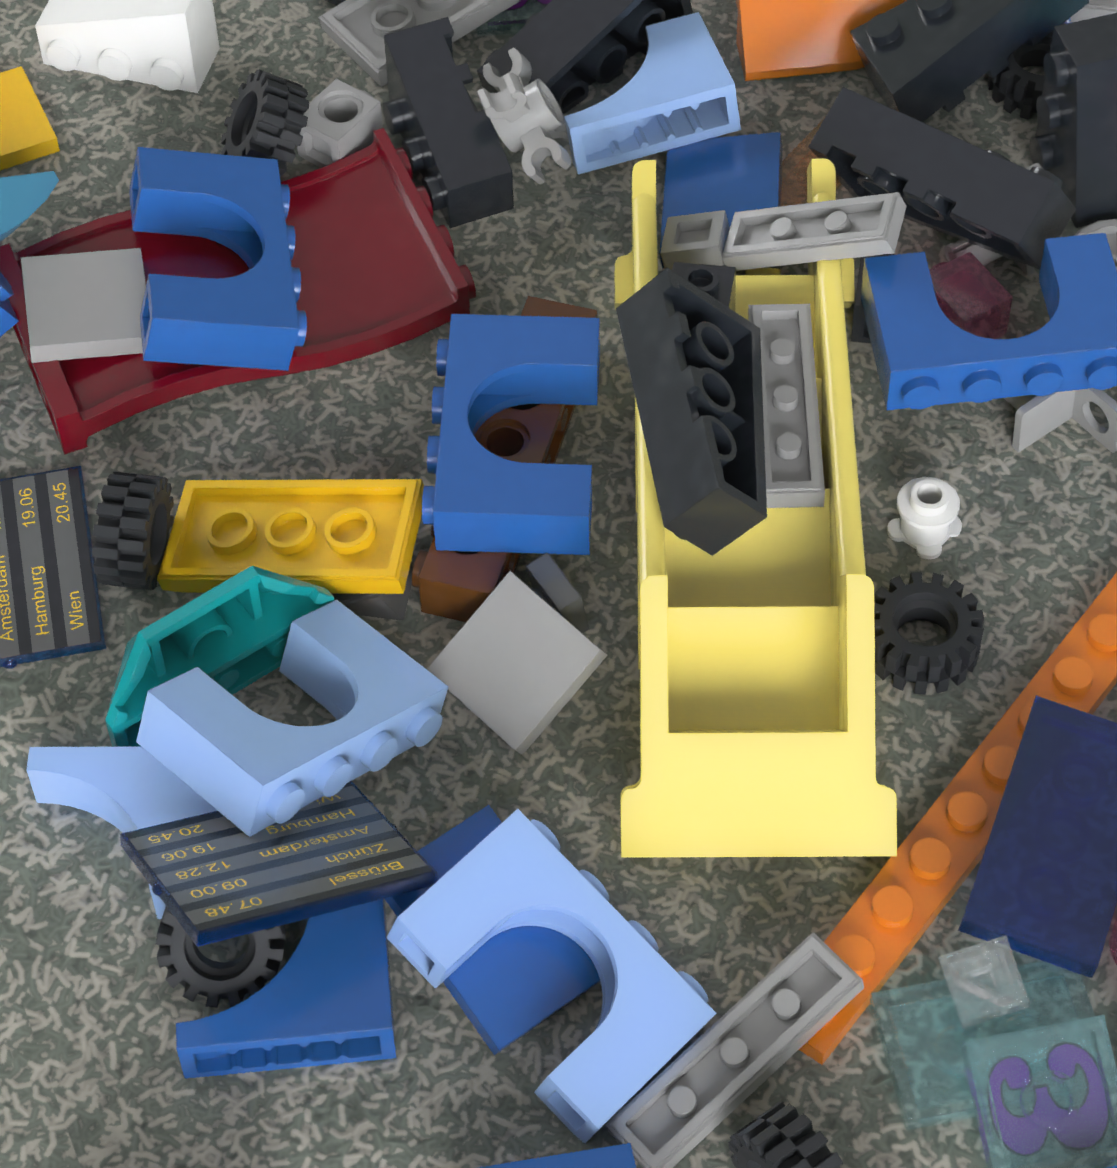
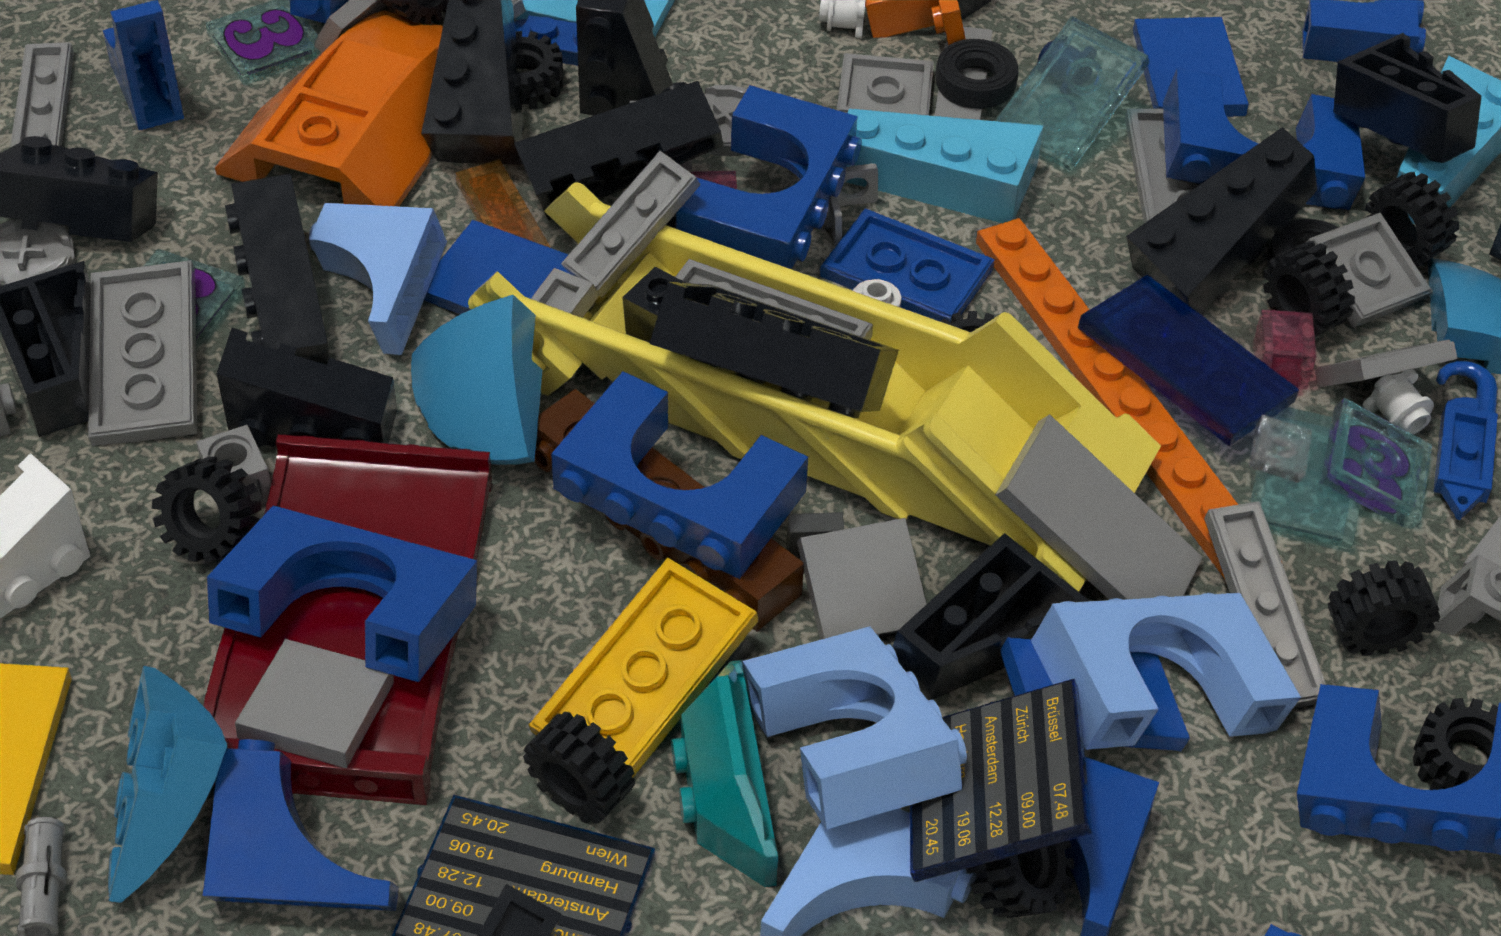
camera: 65 degrees left, 5 degrees down
light grey pin [477,47,571,185] -> none
none -> dark azure brick [411,295,543,465]
none -> blue tile [820,208,995,323]
none -> black wedge [893,533,1090,700]
none -> light grey tile [995,414,1203,600]

